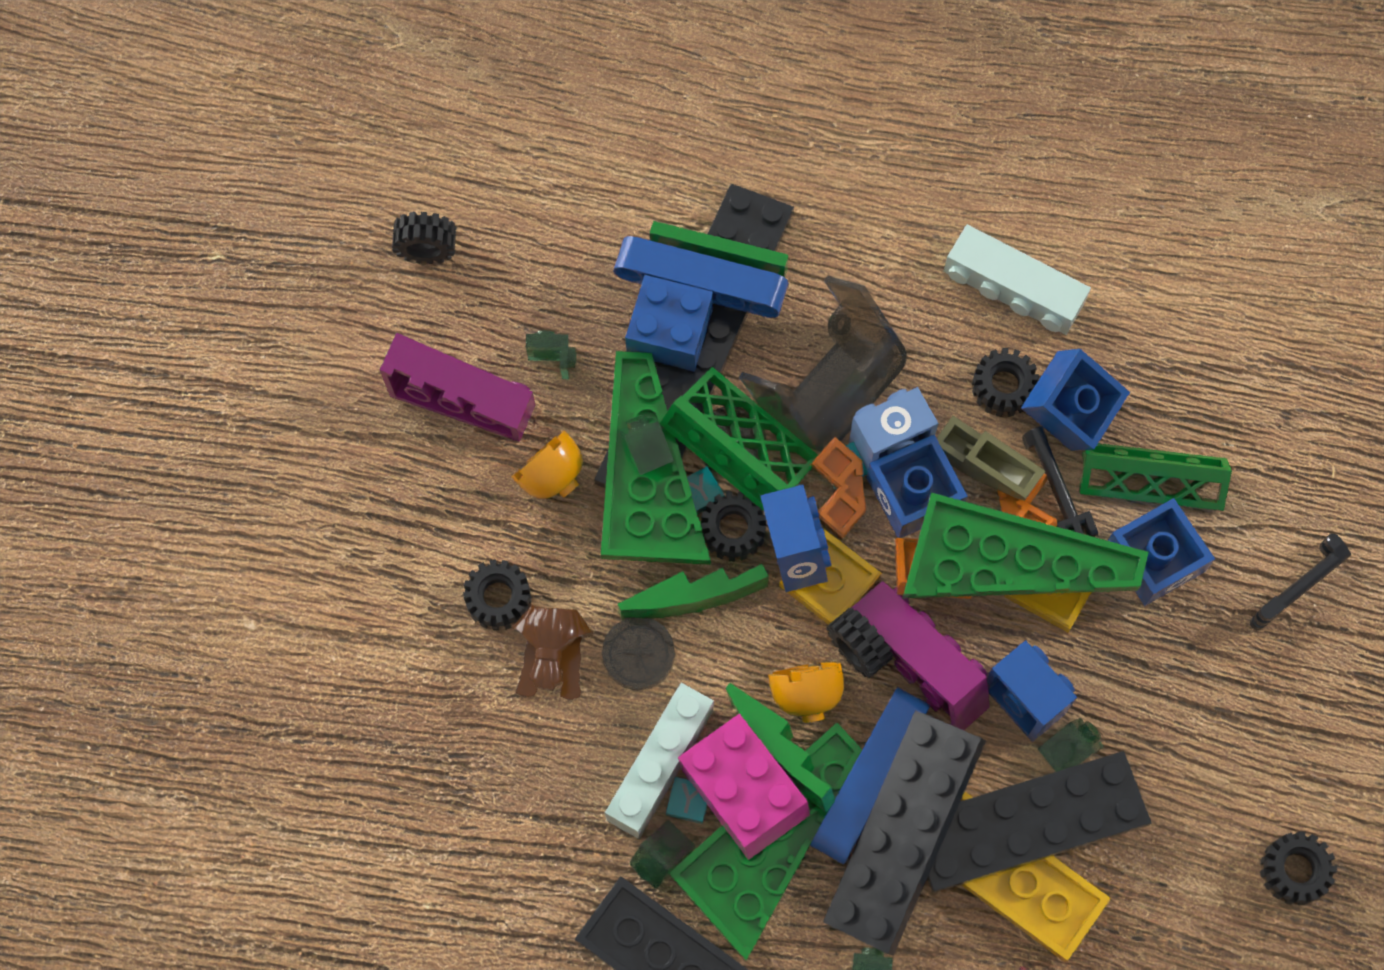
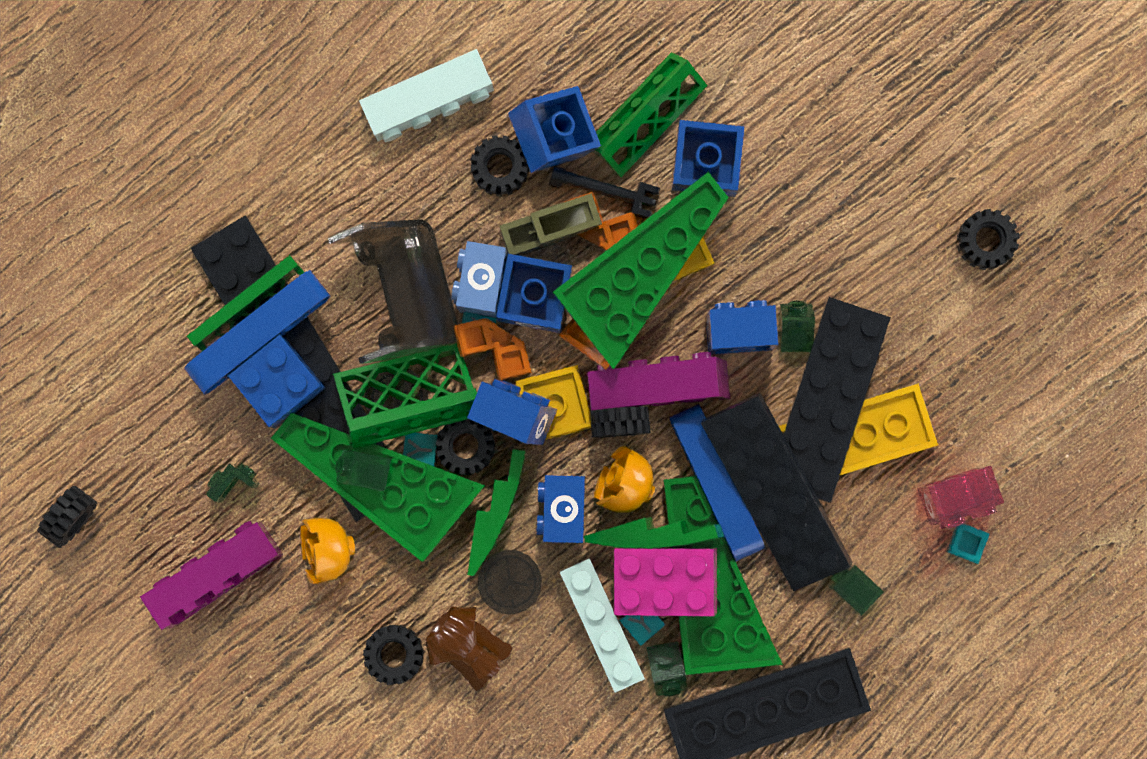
camera: 50 degrees left, 15 degrees up
black hinge [1250,534,1351,630] -> none
none -> blue brick [537,475,585,543]

